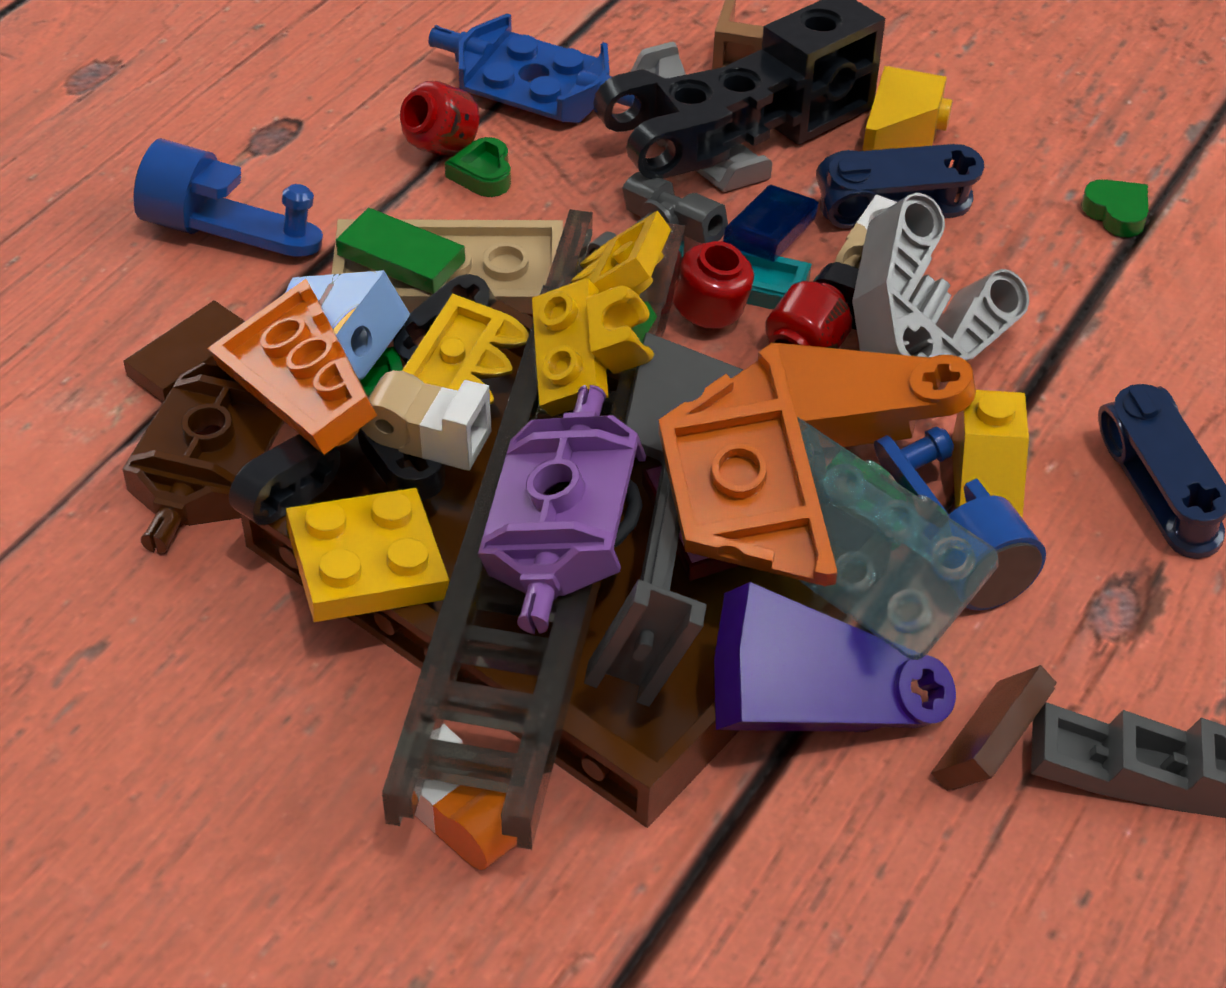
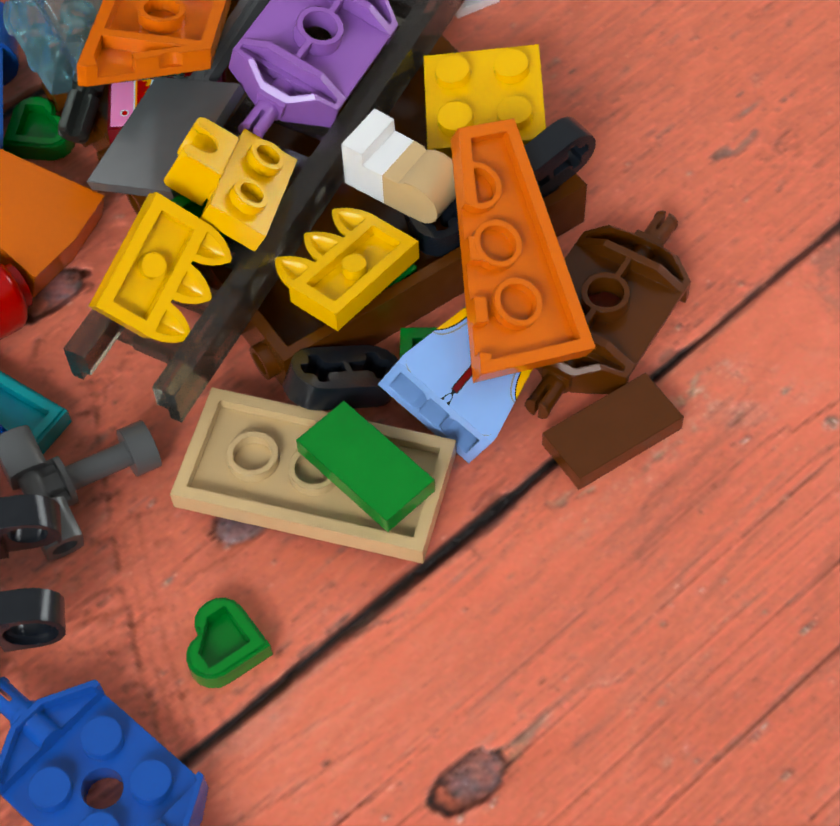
camera: 160 degrees left, 10 degrees up
blue piece [133,138,323,256] -> none
red head [400,81,480,157] -> none
red head [672,241,754,328] -> none

